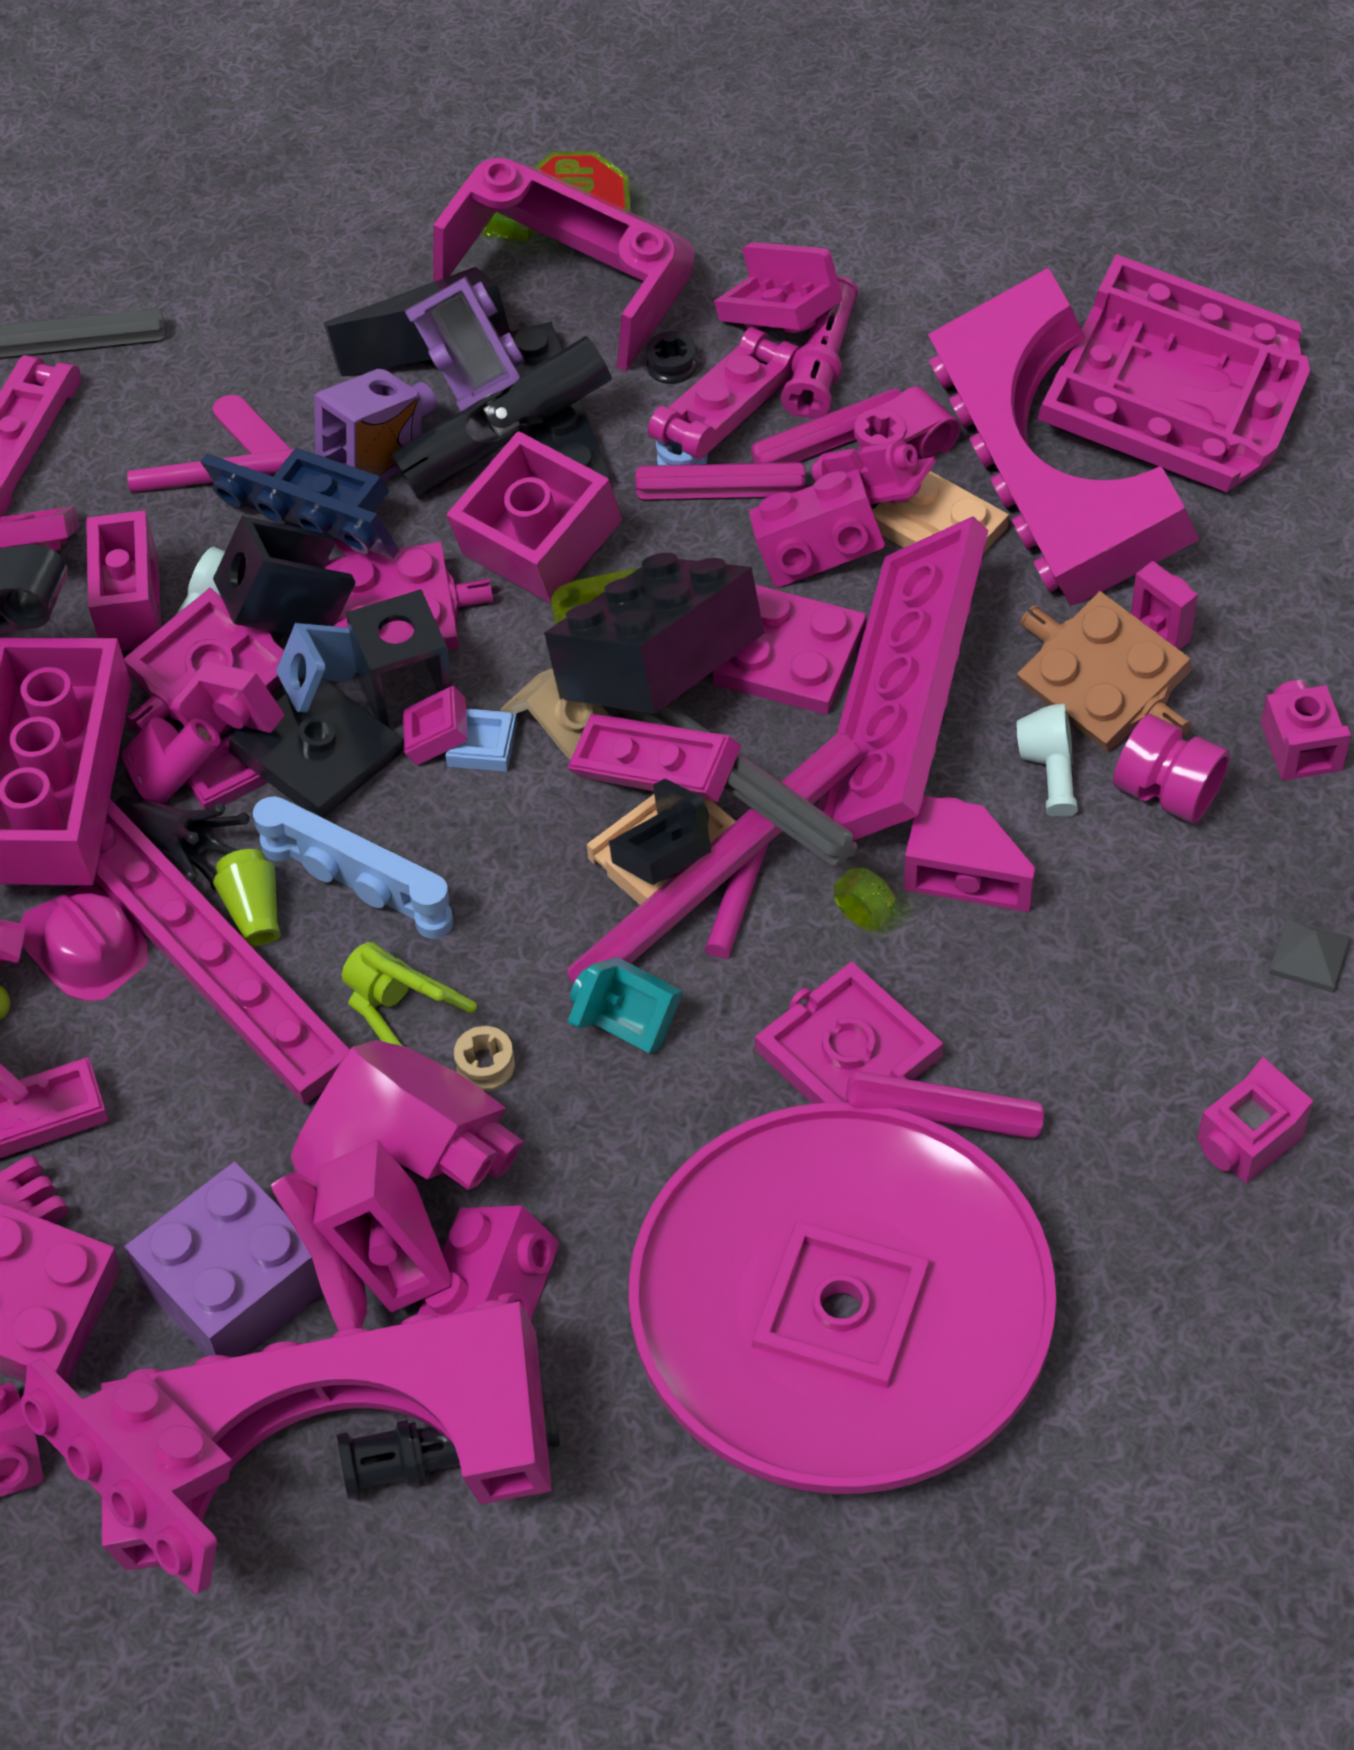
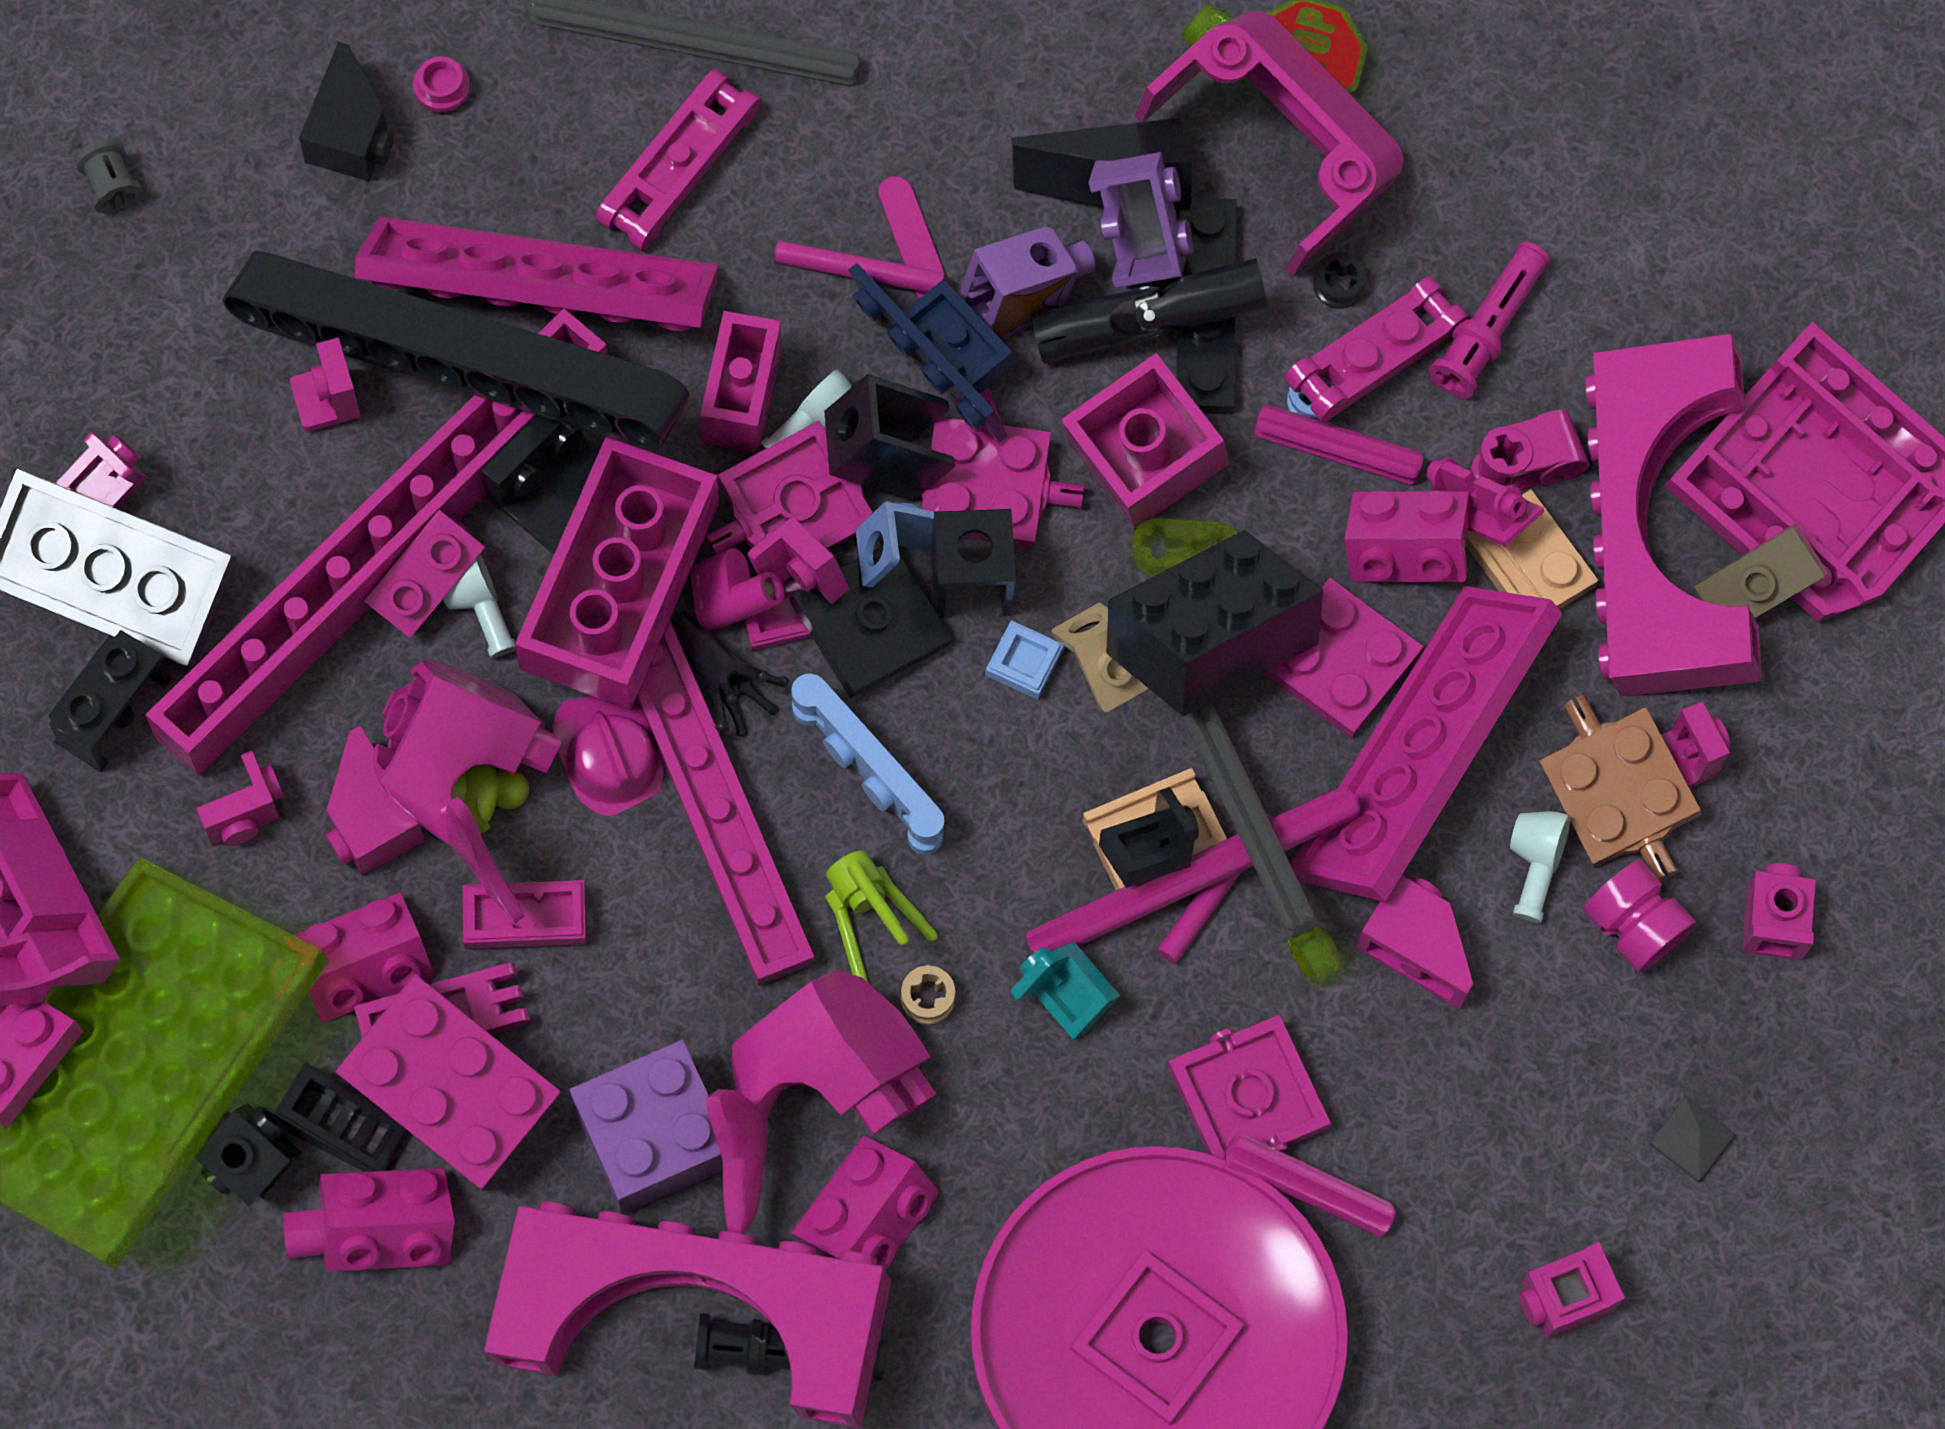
camera: 10 degrees right, 15 degrees up
dark pink bracket [21,1358,232,1594] -> none
lime cone [213,849,281,948] -> none
dark pink slope [313,1139,451,1313] -> none
dark pink tile [403,685,468,766] -> none
dark pink tile [567,714,741,803] -> none
dark pink bracket [714,242,842,333] -> none
dark pink axle [751,388,902,463] -> none
none -> dark tan plate [1694,523,1828,618]

